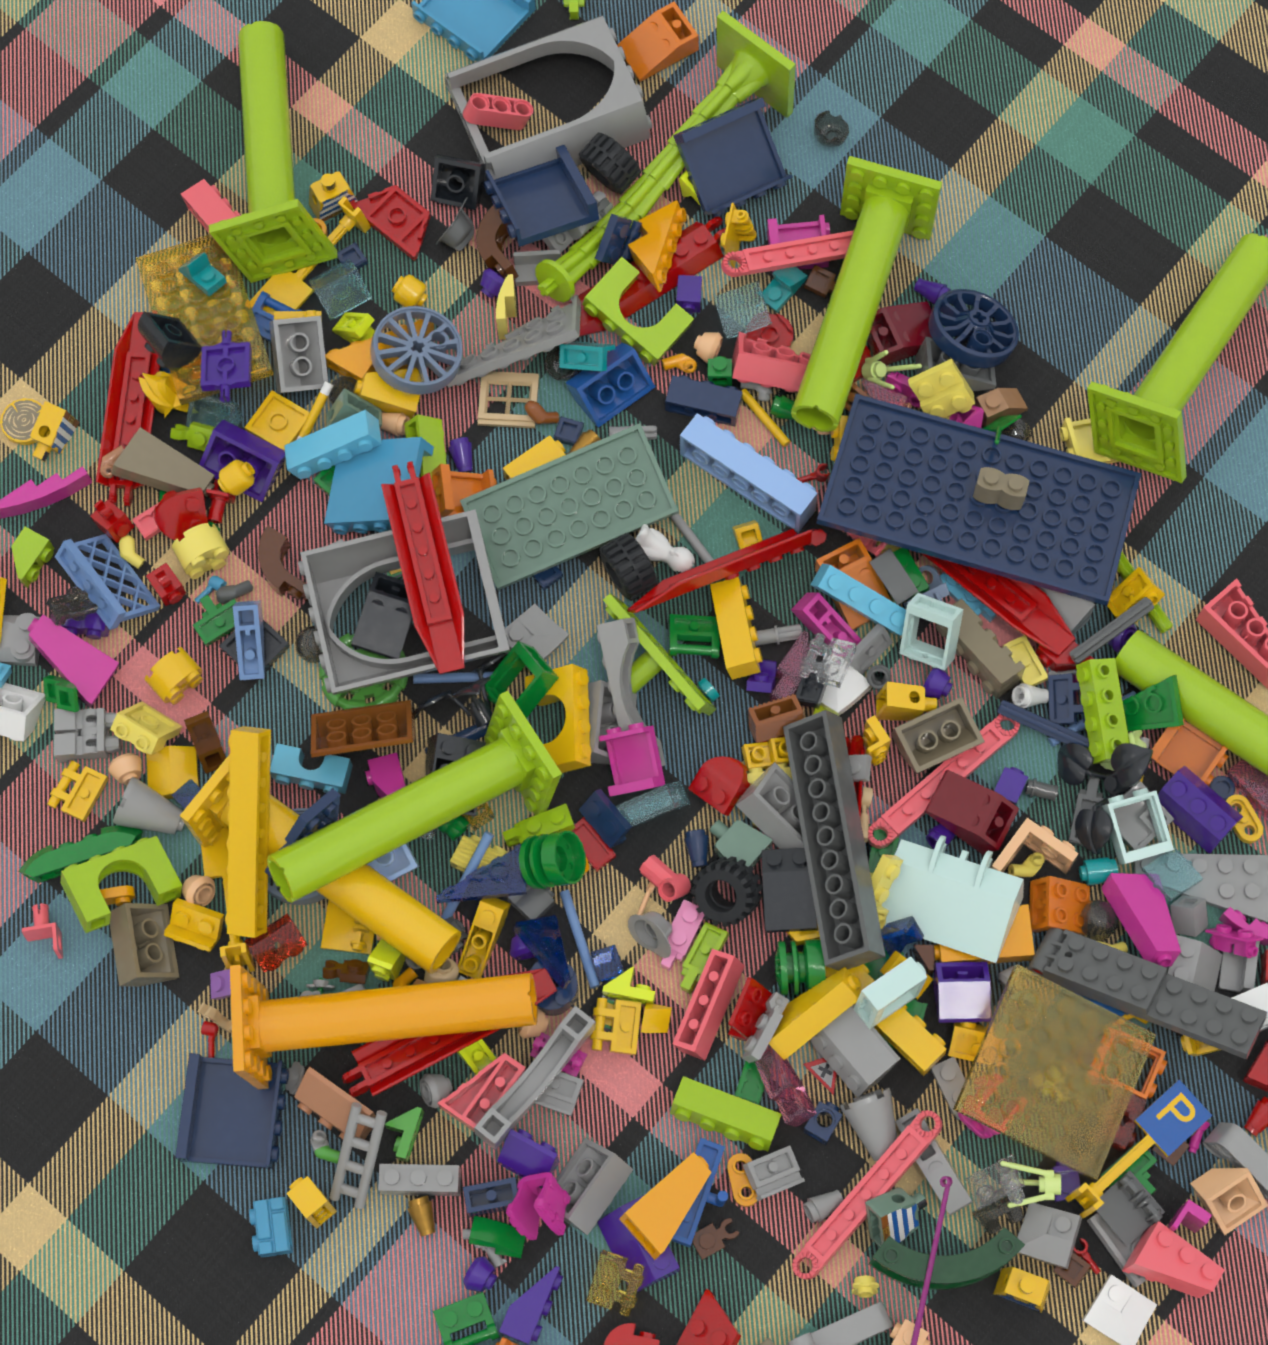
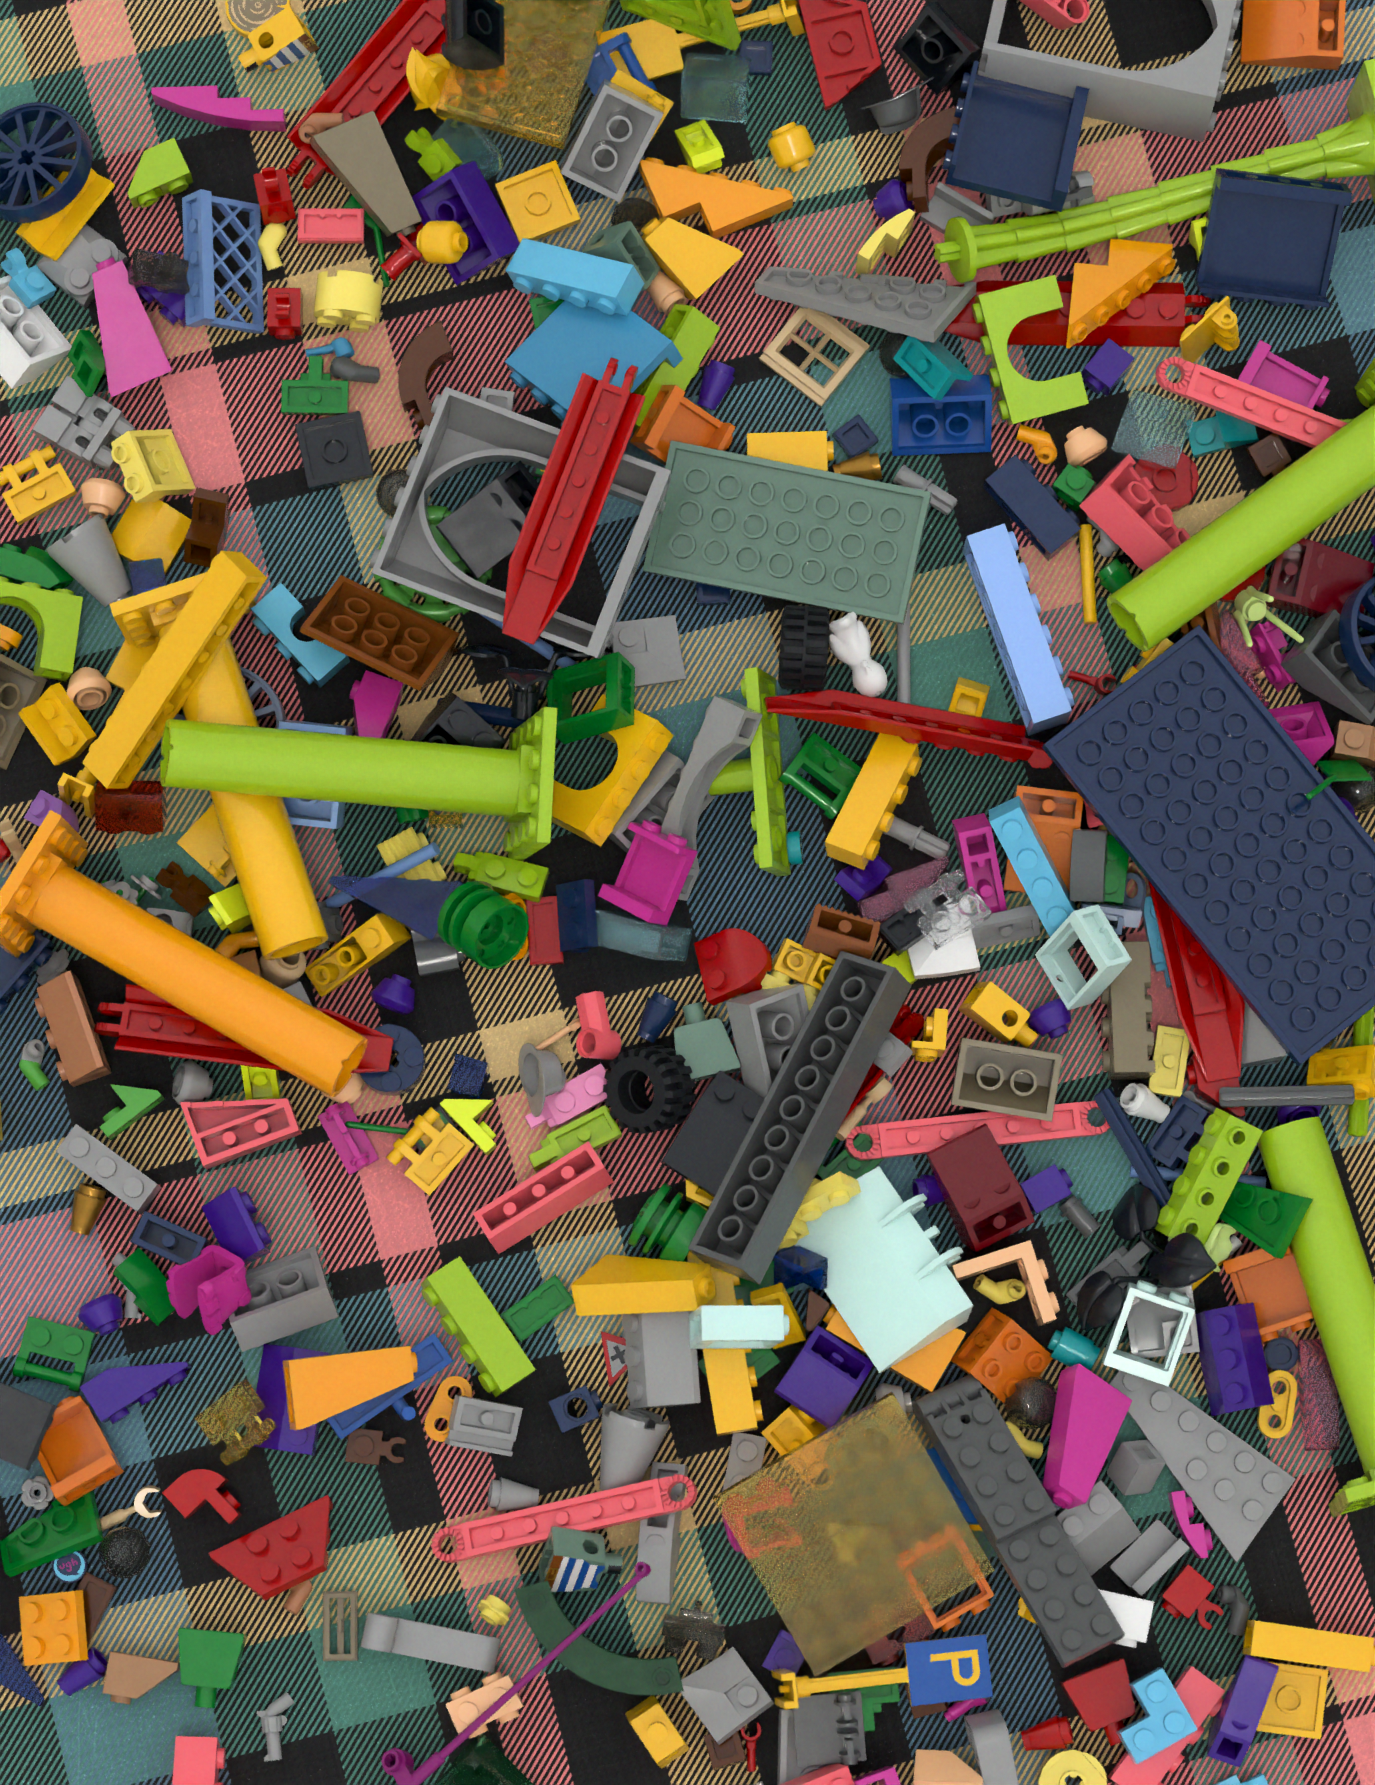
camera: 30 degrees right, 10 degrees up
yellow brick [144,647,203,705] -> none
red slope [154,487,208,541] -> none
dark purple plate [200,330,252,402] -> none
medium blue slope [233,600,265,680] -> none
dark blue wing [264,788,341,878] -> none
yellow bar [296,381,334,440] -> none
light grey bar [329,1102,387,1209] -> none
sand blue piece [370,306,462,395] -> none
light grey arch [474,1006,596,1151] -> none
clear blue wing [513,915,571,989] -> none
dark orange arm [525,400,559,424] -> none
light grey plate [535,1072,584,1117] -> none
medium blue bar [560,890,600,989] -> none
black tyre [579,132,641,194] -> none
dark blue plate [595,214,642,265] -> none
yellow slope [641,1003,672,1033] -> none
red bracket [728,977,772,1042] -> none
light grey hinge [742,992,789,1063] -> none
clear pink slope [754,1044,817,1127] -> none
dark grey cone [867,664,892,689] -> none
light yellow plate [908,359,975,419] -> none
clear hinge [966,1155,1025,1210] -> none
dark tan brick [973,467,1029,510] -> none
yellowish green plant [1000,1161,1061,1208] -> none
clear light blue piece [1142,848,1203,901] -> none
dark pink hinge [1205,924,1264,958] -> none

